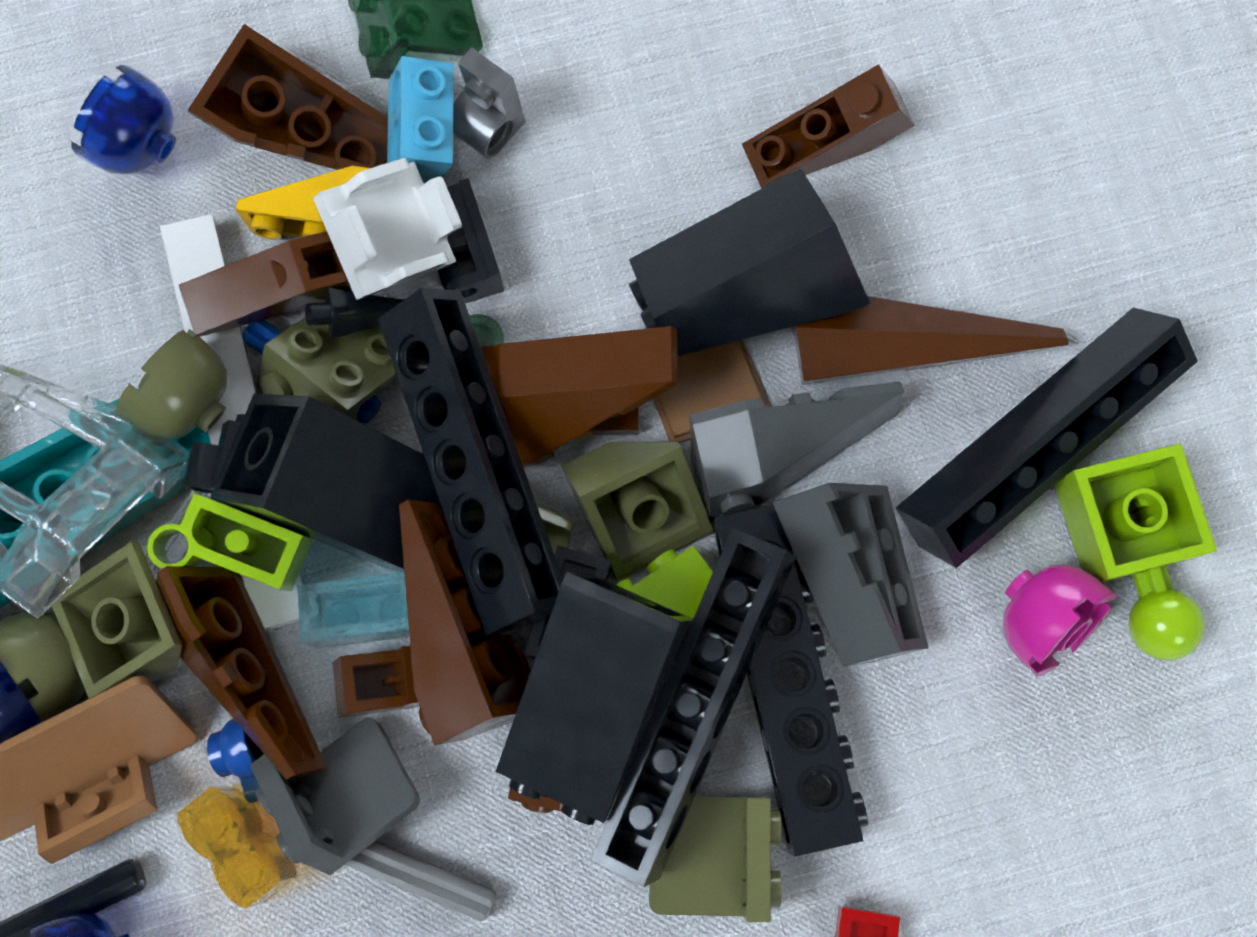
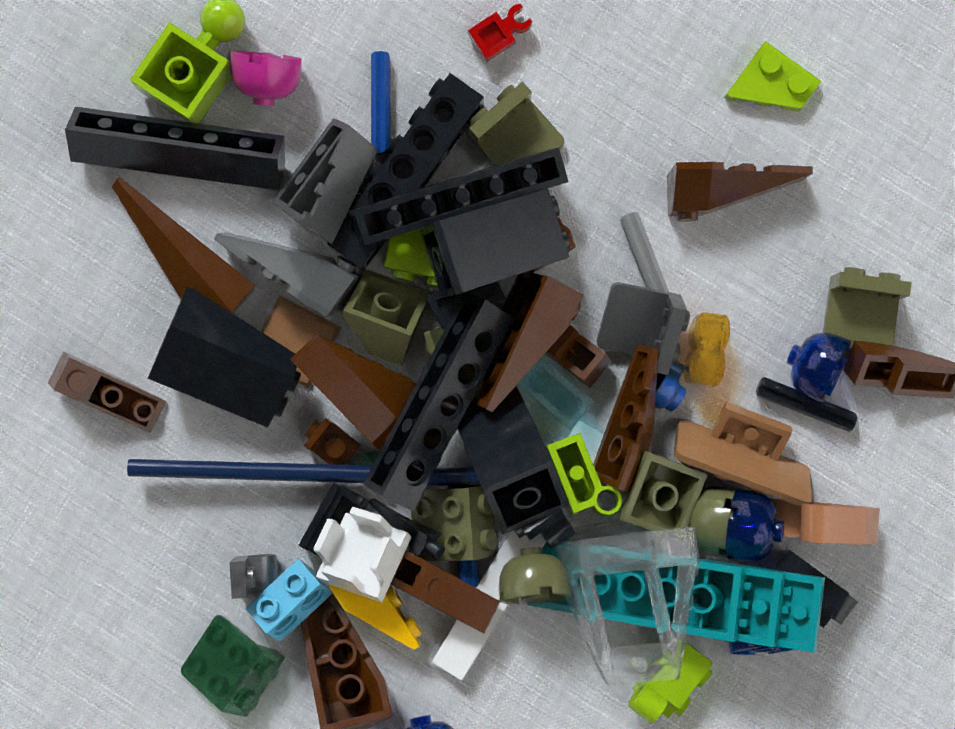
camera: 135 degrees left, 10 degrees up
none -> dark blue piece [127,459,481,486]
none -> reddish brown bracket [304,418,361,465]
none -> blue axle [371,51,390,155]

